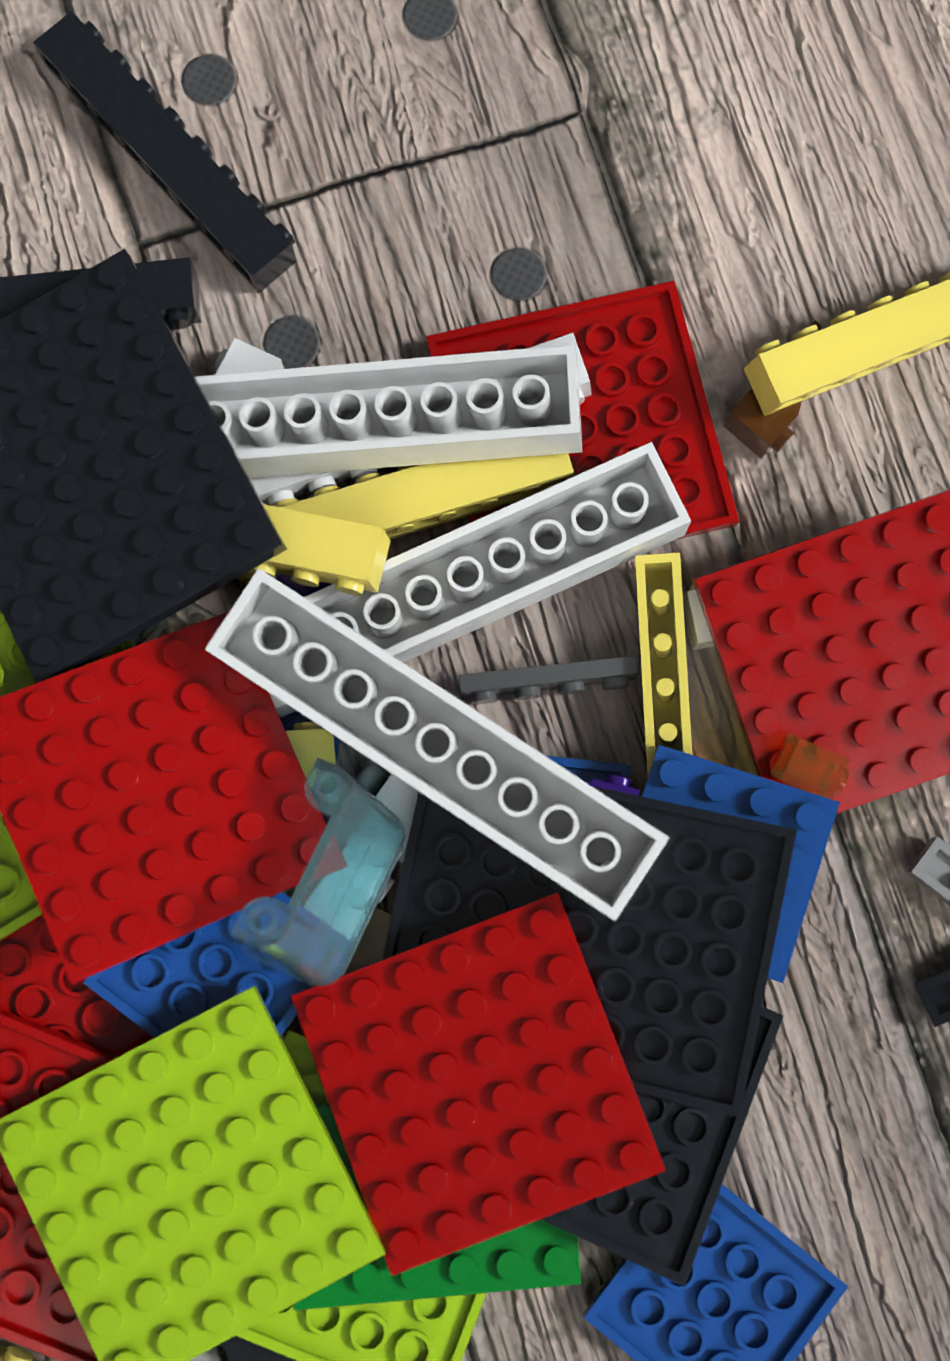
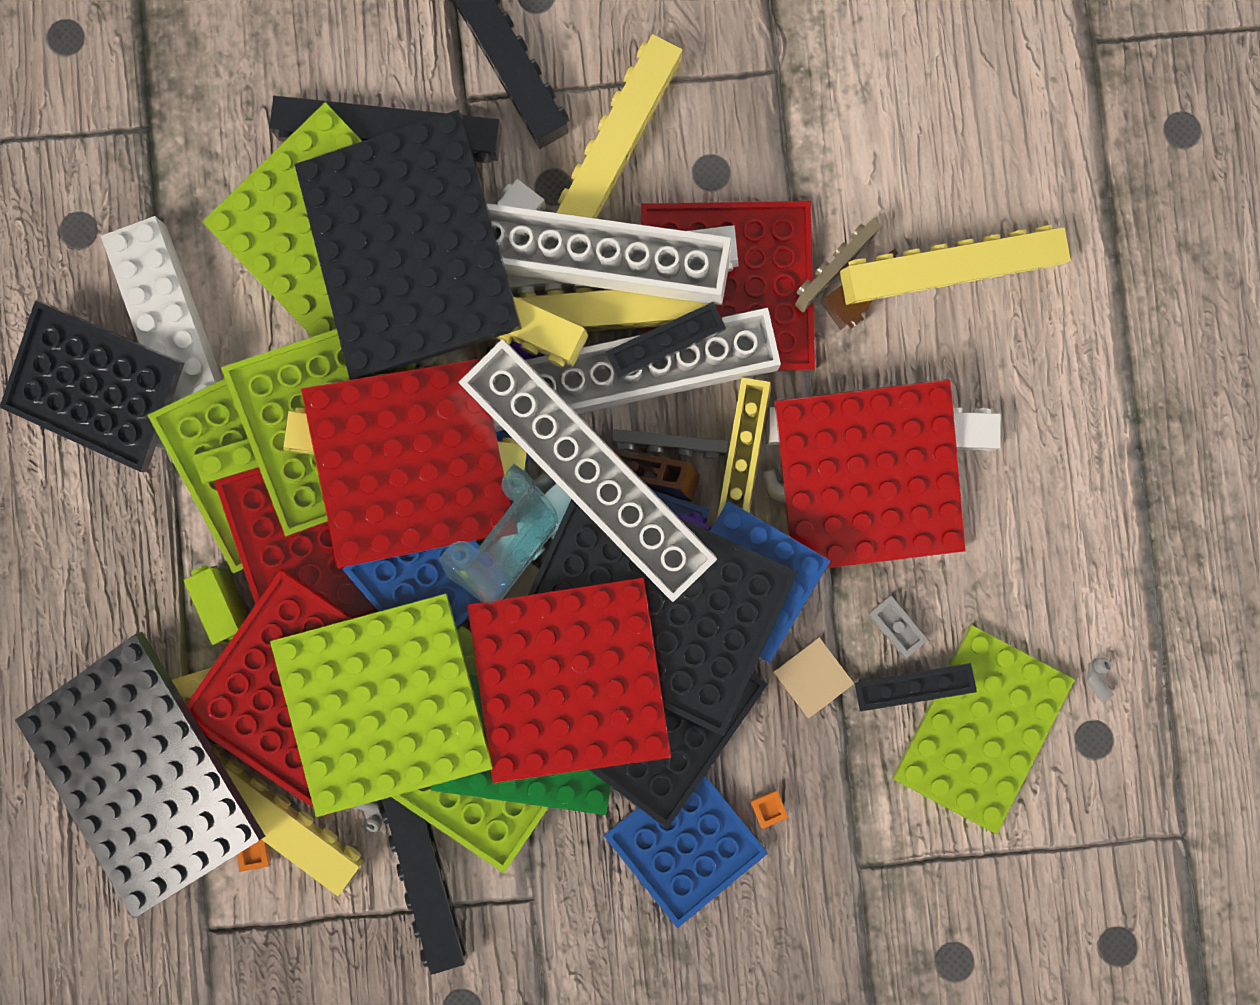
camera: 10 degrees right, 5 degrees up
clear orange brick [770,733,850,799] -> none
none -> light yellow brick [552,34,682,219]
none -> black plate [606,302,726,380]
none -> reddish brown slope [613,449,700,501]
none -> orange plate [750,789,789,829]
none -> light grey arm [761,469,785,504]
none -> tan tile [773,637,854,719]
none -> dark tan plate [795,219,882,312]

